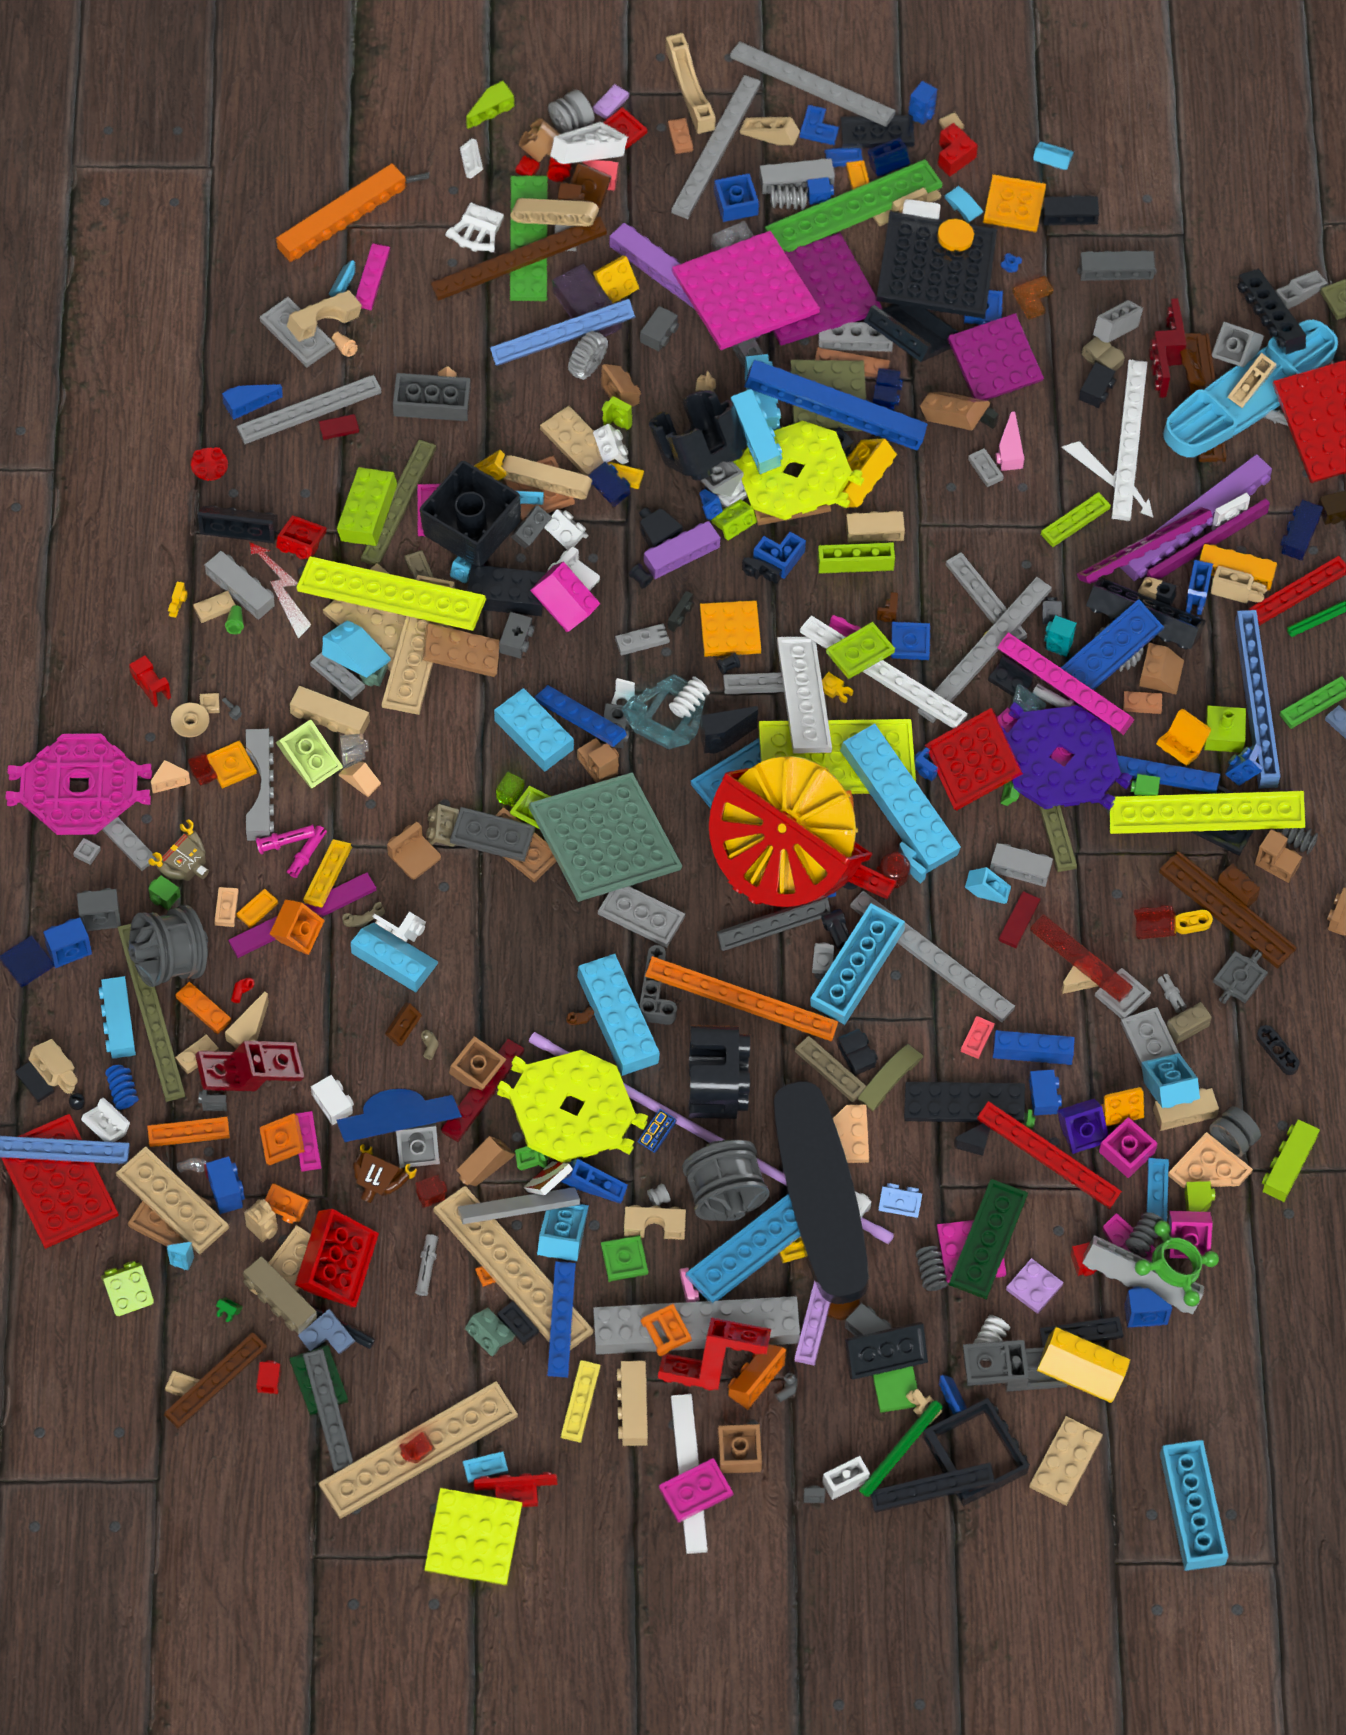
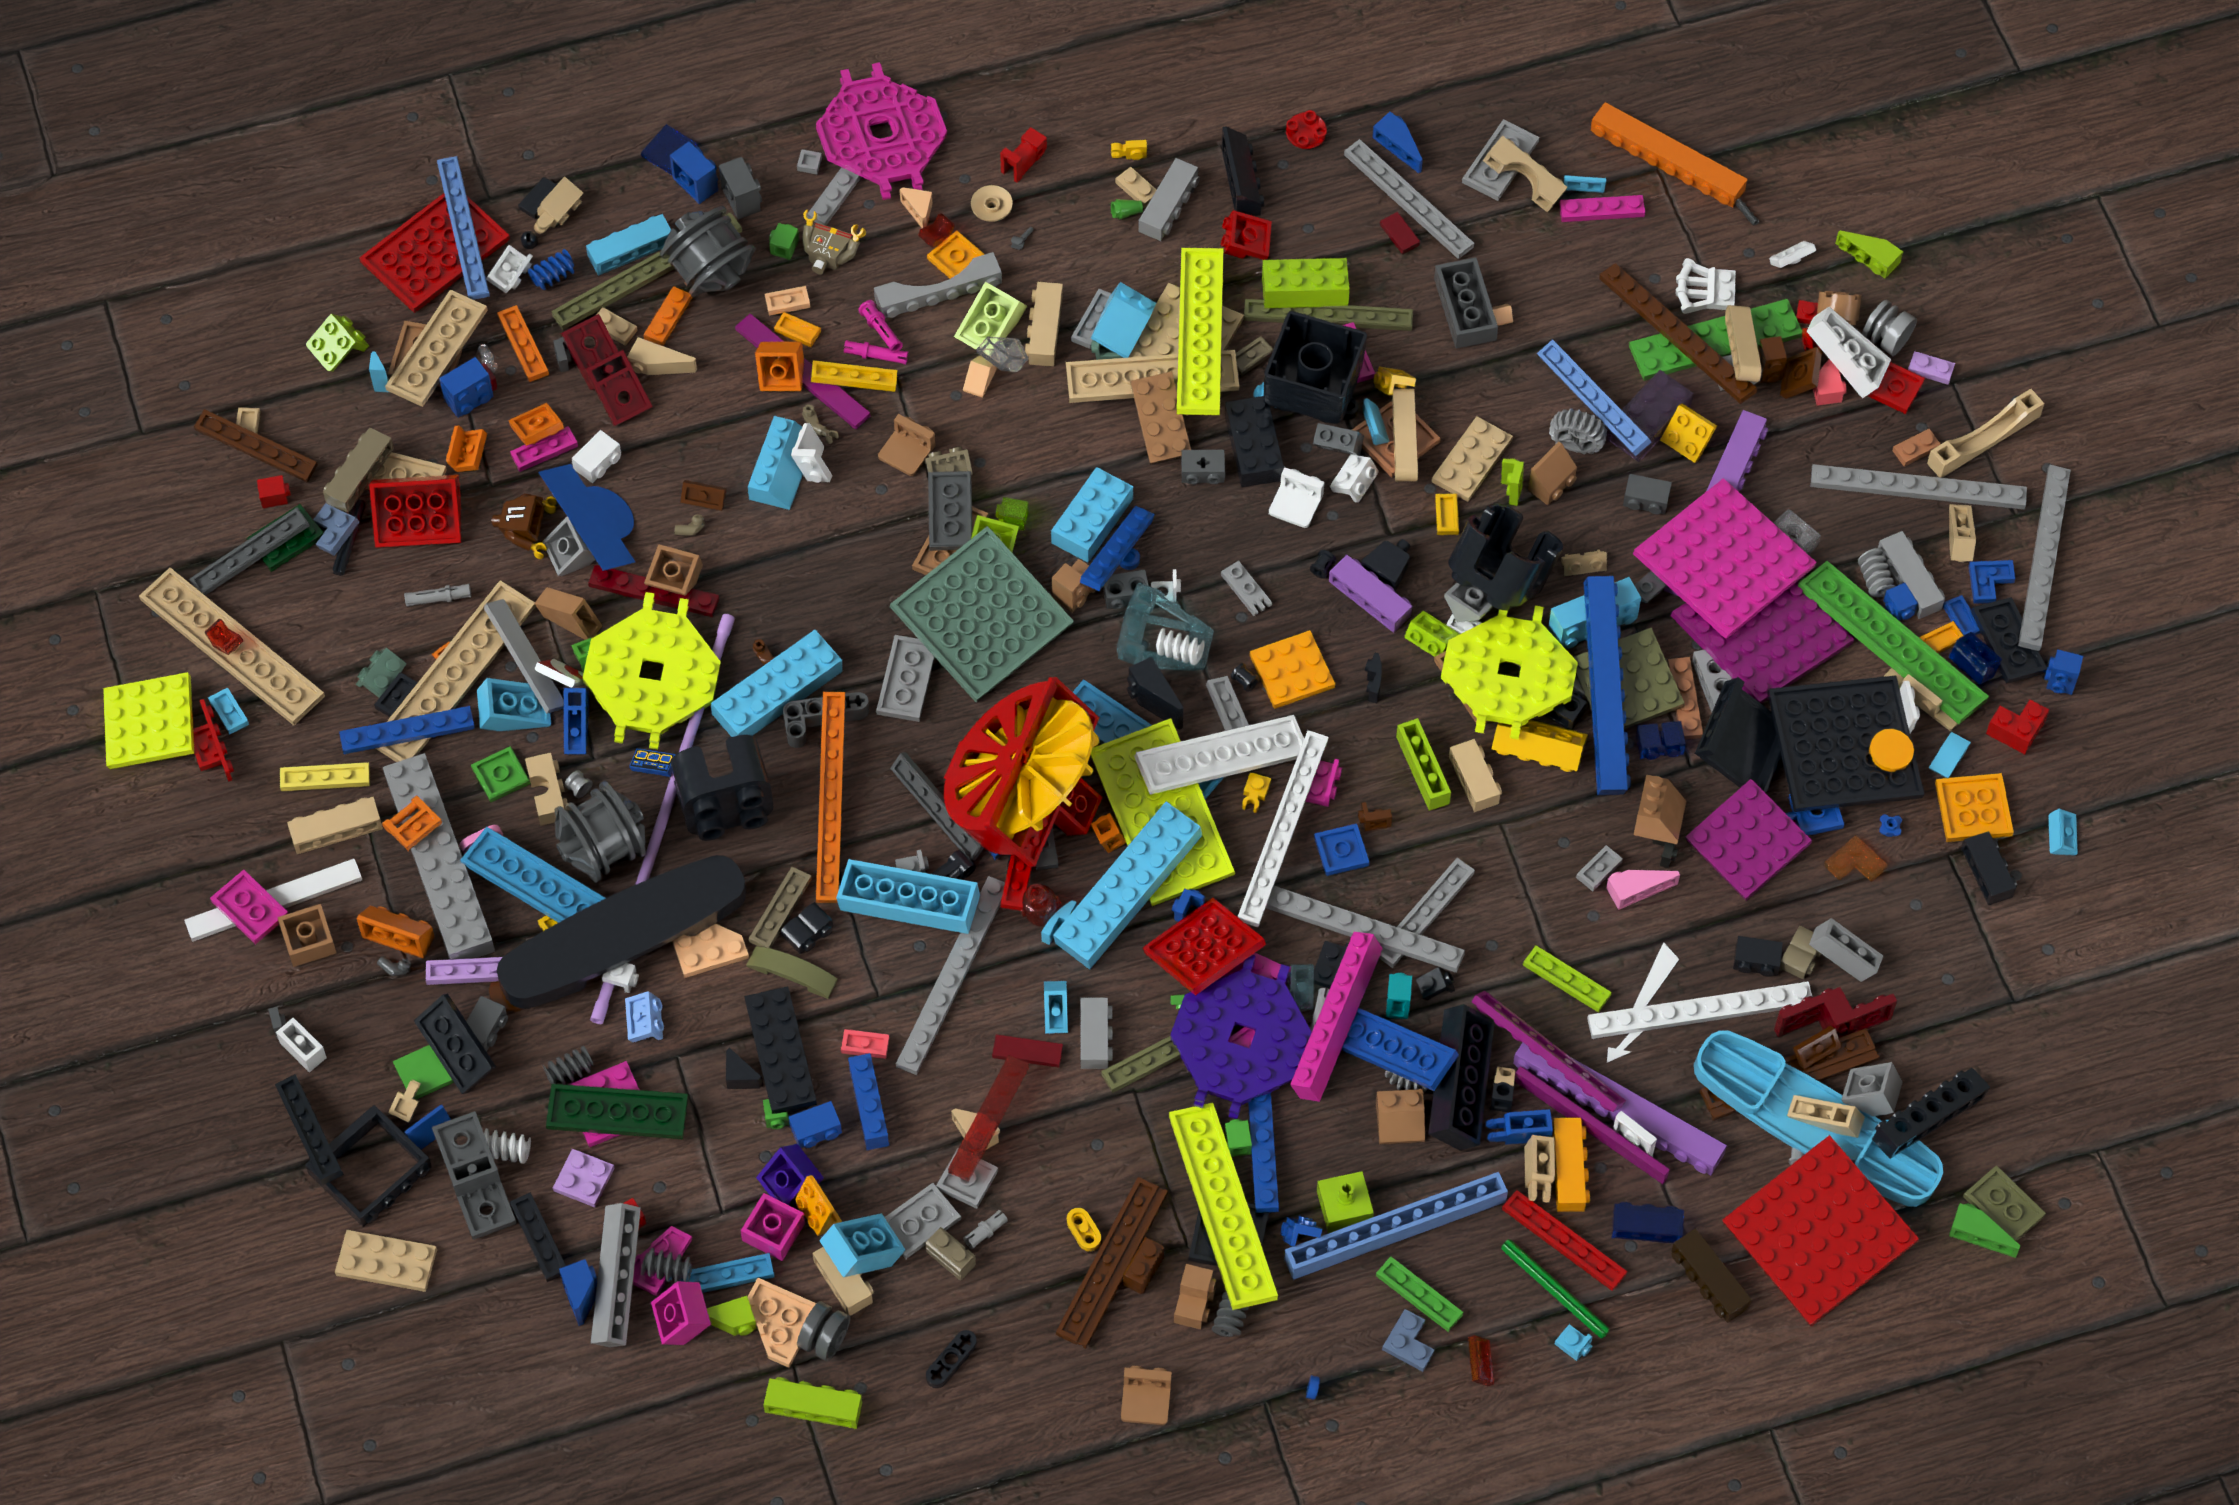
camera: 75 degrees right, 0 degrees up
tan tile [200,693,220,714] -> none
green tile [216,1297,243,1322] -> none
red arm [231,978,255,1003] -> none
tan hinge [244,1199,277,1242] -> none
sticker [250,542,311,638] -> none
light nougat cone [331,332,358,357] -> none
clear red brick [415,1175,447,1208] -> none
dark pink slope [530,561,600,632] -> none
clear blue brick [588,462,631,507] -> none
white bracket [593,423,629,465] -> none
red bracket [657,1317,771,1390] -> none
pearl dark grey plate [668,591,694,632] -> none
blue bracket [699,489,723,521] -> none
blue brick [714,173,759,222] -> none
medium azure brick [731,389,783,474] -> none
blue brick [753,532,806,579] -> none
lime plate [826,622,895,679] -> none
green axle [859,1401,942,1497] -> none
tan tile [939,113,964,130] -> none
red plate [977,1101,1122,1209] -> none
yellow slope [1037,1327,1130,1403] -> none
dark grey brick [1079,250,1155,281] -> none
nougat plate [1123,691,1162,714] -> none
clear red bracket [1134,905,1176,939] -> none
bright green piece [1135,1221,1219,1307] -> none
light orange bracket [1156,709,1211,766] -> none
medium azure brick [1160,1440,1228,1571] -> none
dark grey plate [1213,950,1268,1004] -> none
light grey slope [1275,270,1328,309] -> none

